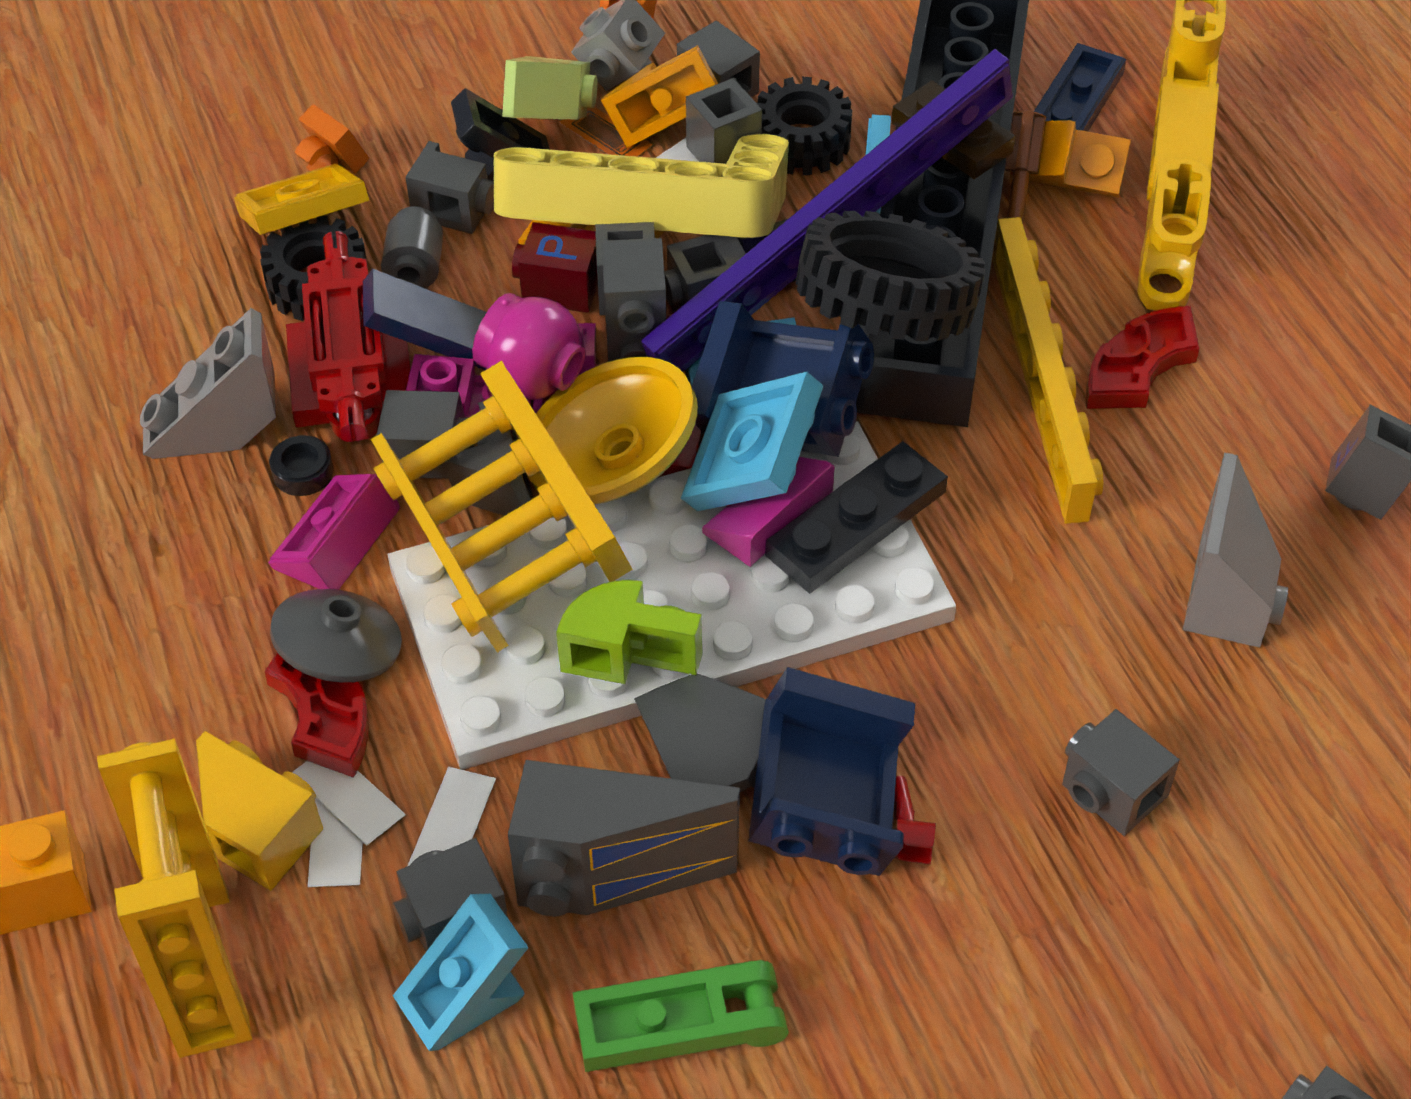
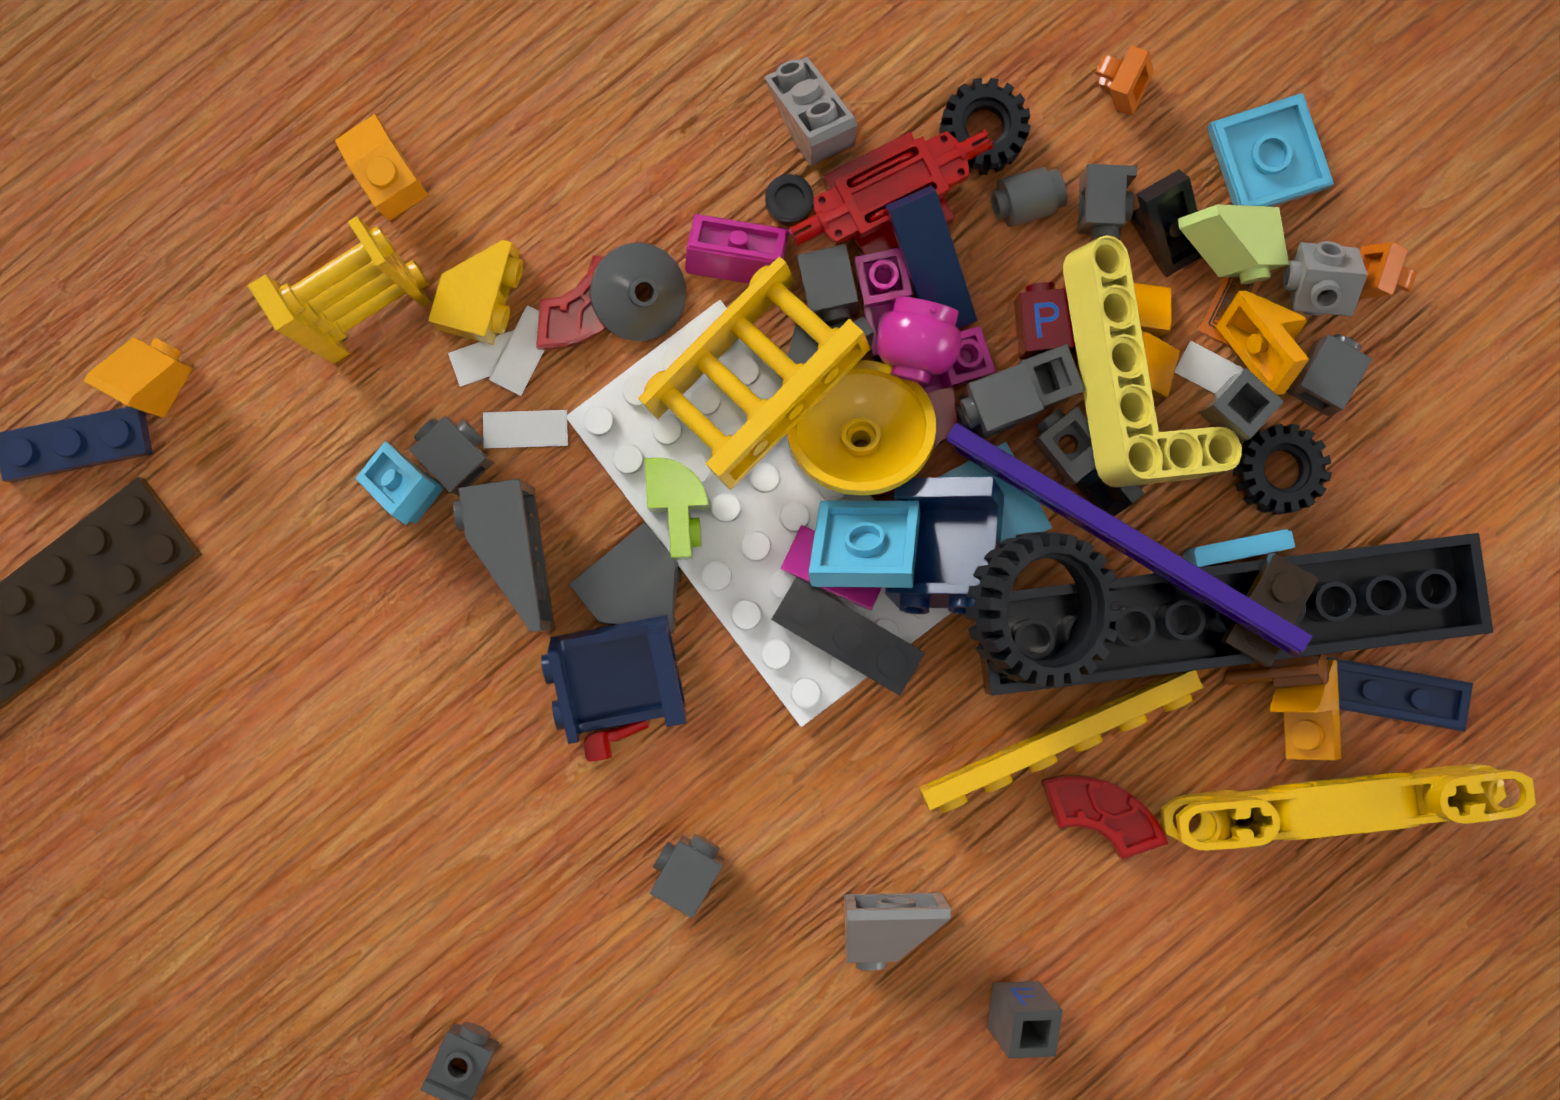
camera: 80 degrees right, 35 degrees up
yellow tile [234,163,370,235] -> none
bright green plate [573,960,789,1072] -> none
none -> medium azure plate [1207,93,1334,207]

